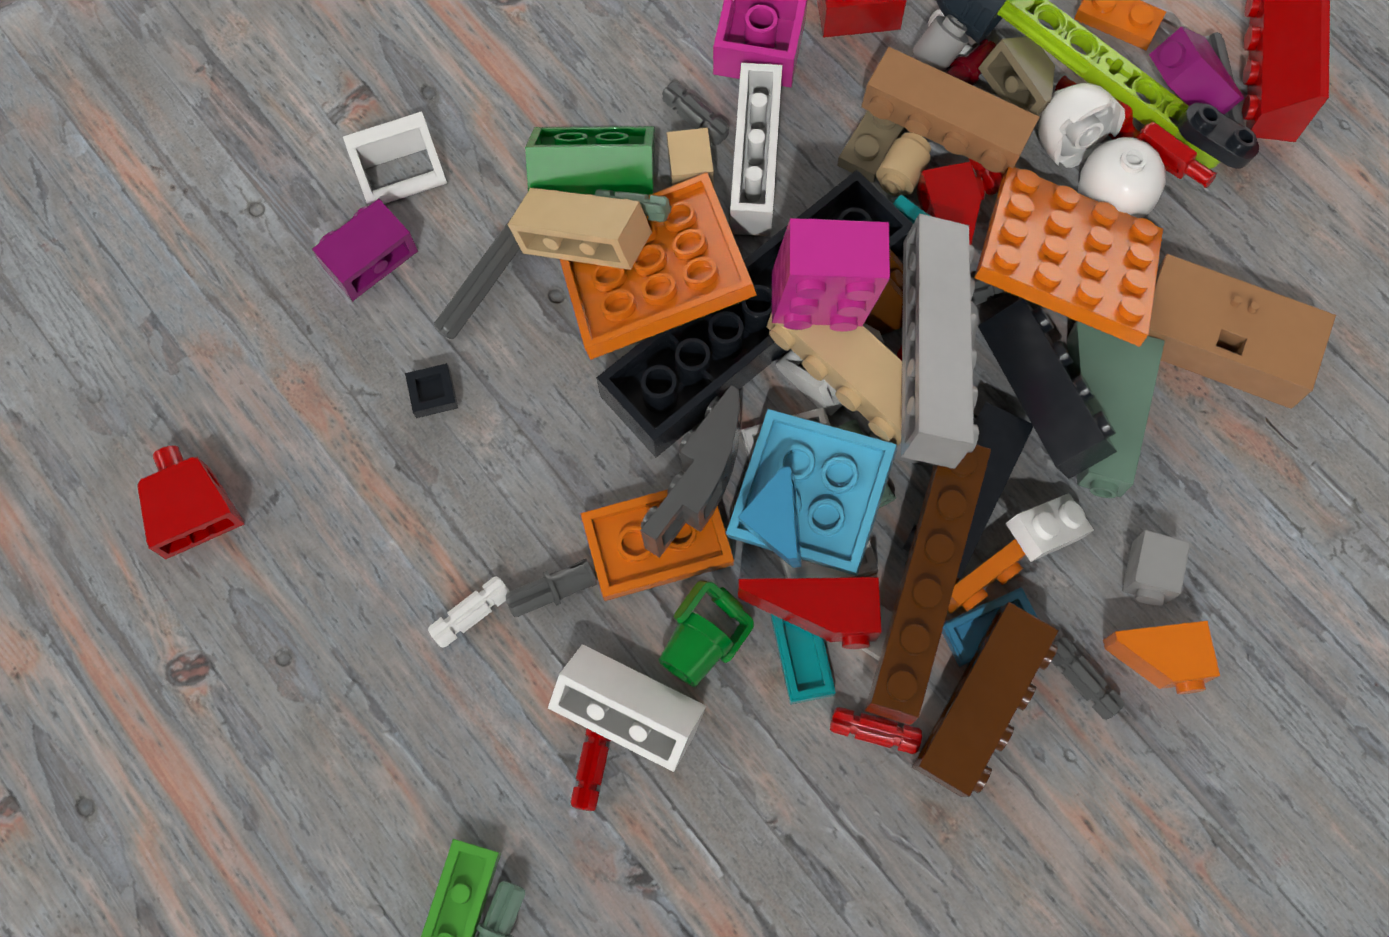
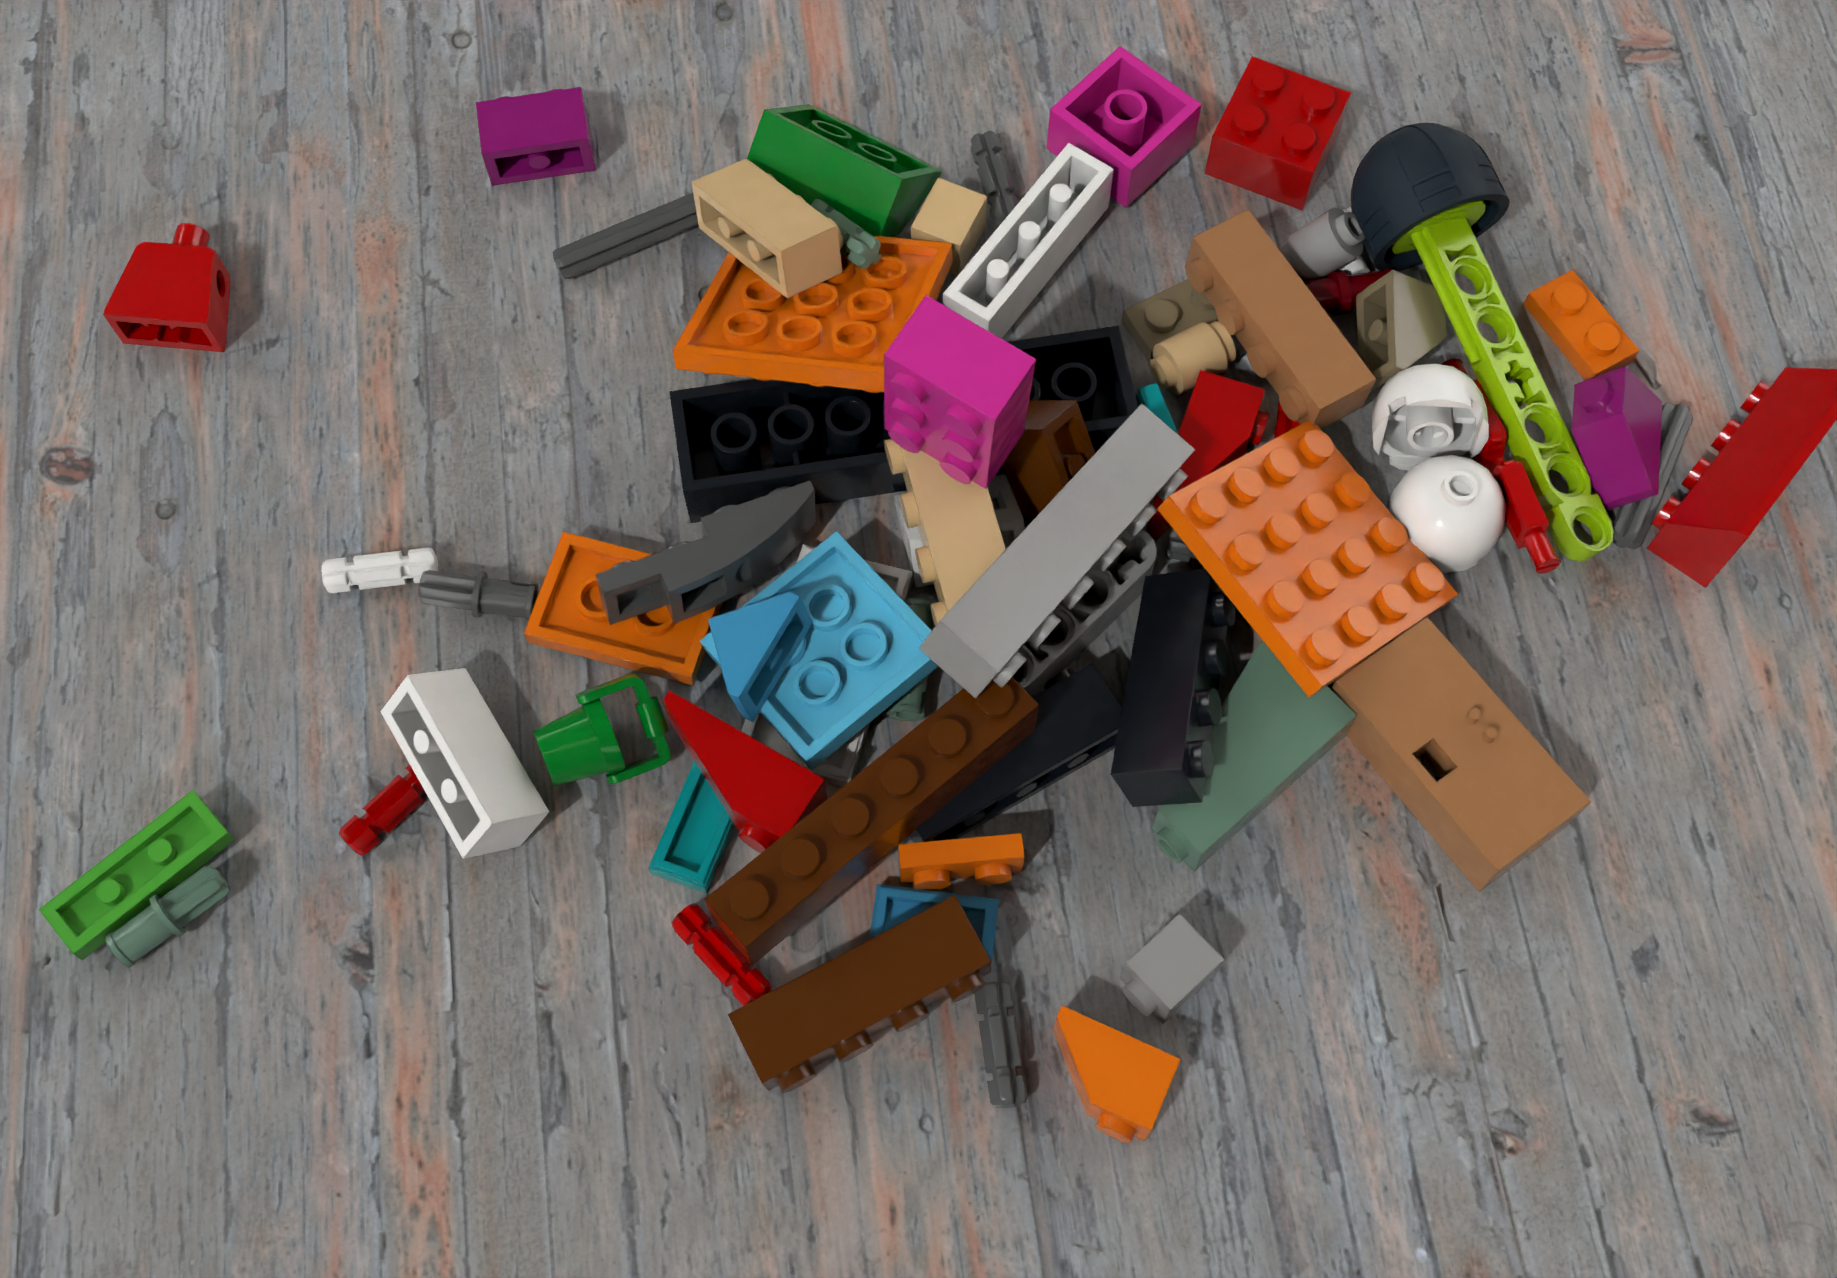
camera: 30 degrees right, 5 degrees down
white tile [343,111,447,206] -> none
black plate [405,363,458,418] -> none
white plate [1006,493,1094,562] -> none
black plate [1178,103,1259,169] -> none

